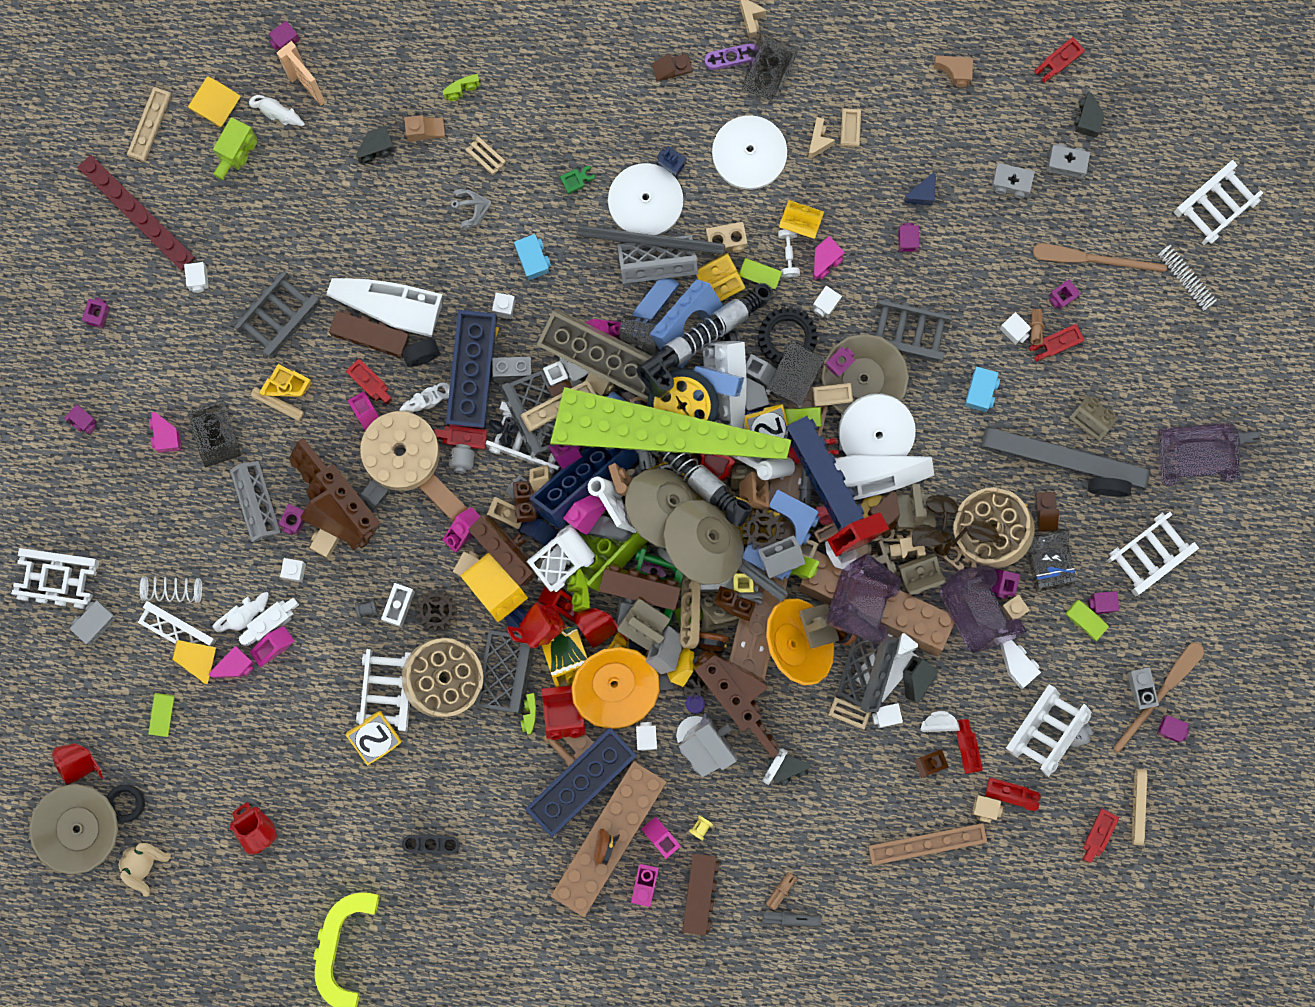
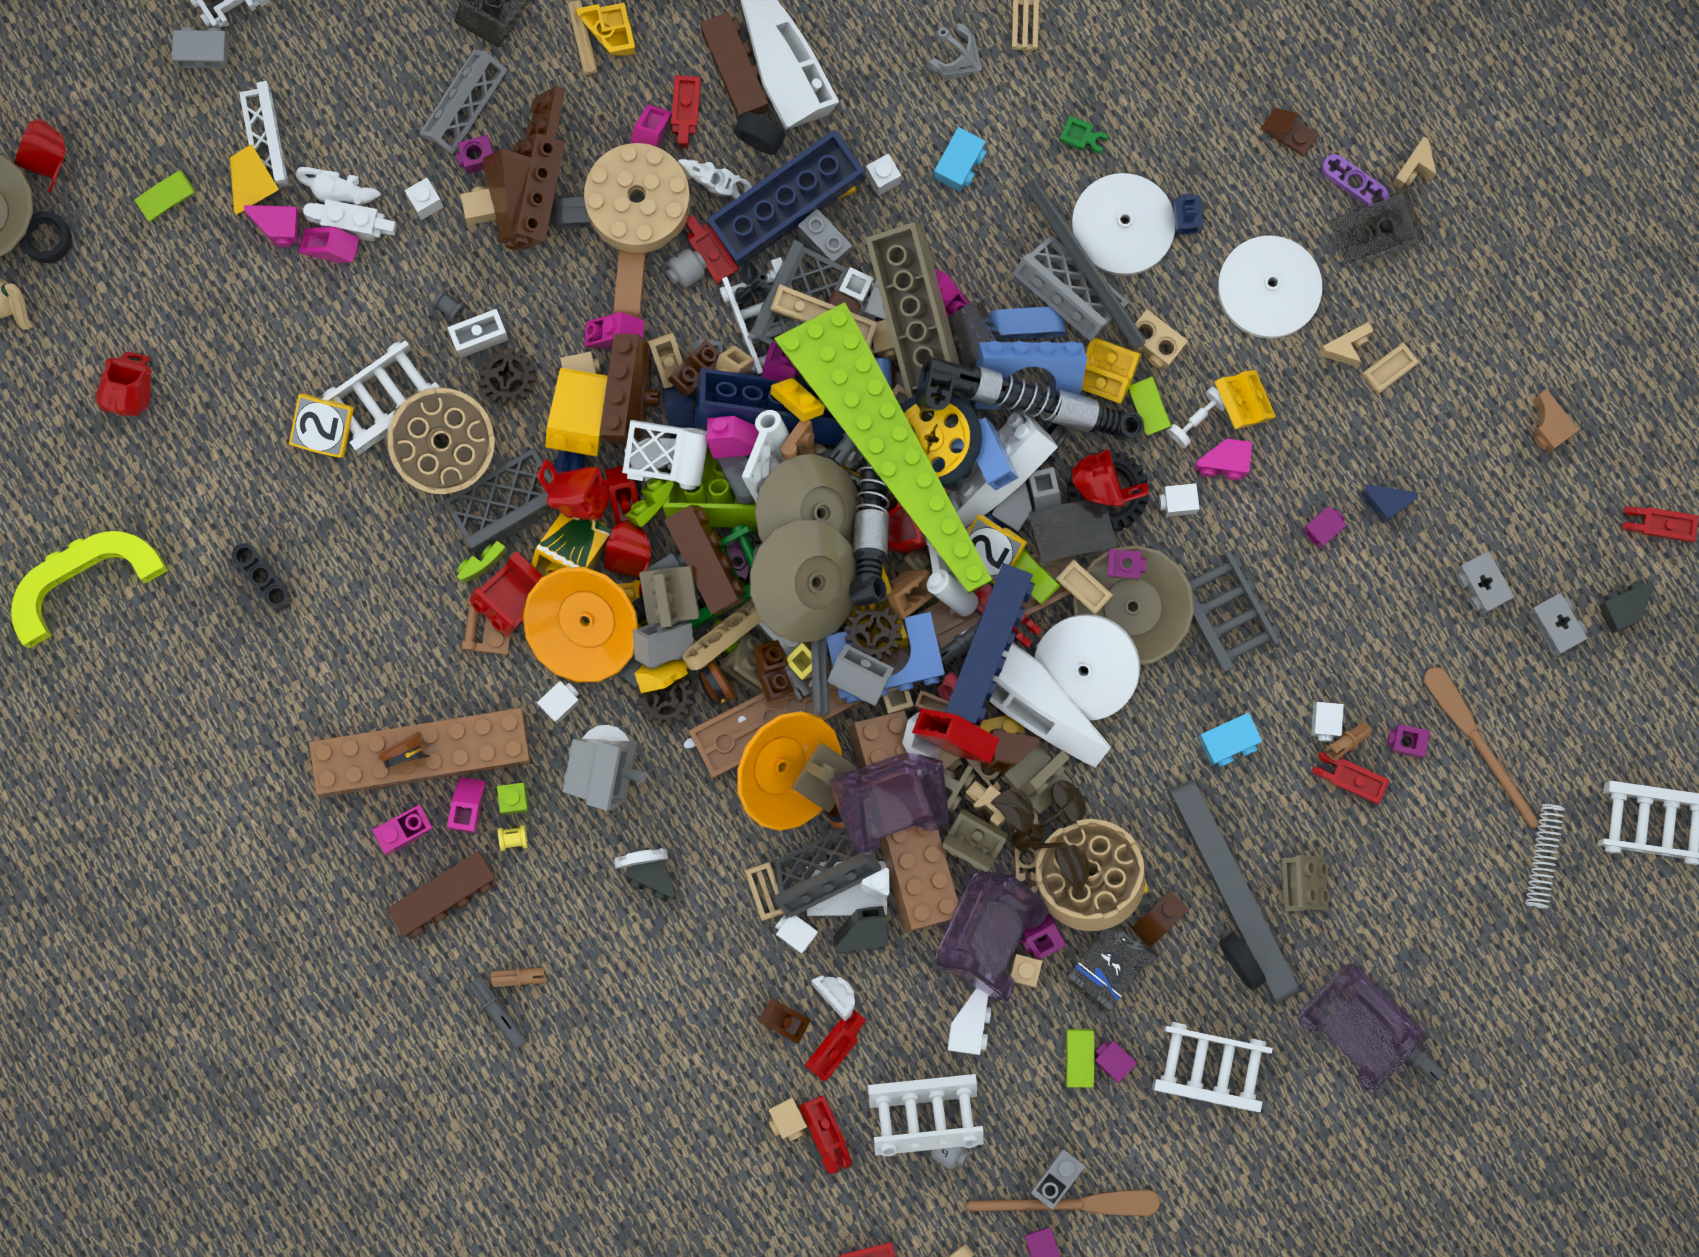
camera: 45 degrees right, 0 degrees up
white piece [140,576,202,603] -> none
dark blue brick [525,727,637,838] -> none
dark purple tile [686,694,705,714] -> none
reddish brown wedge [693,650,779,758] -> none
lime slope [789,556,820,579] -> none
medium nougat plate [868,823,987,865] -> none
none -> lime brick [497,783,529,815]
none -> yellow plate [770,378,825,422]
none -> red piece [1072,450,1149,506]

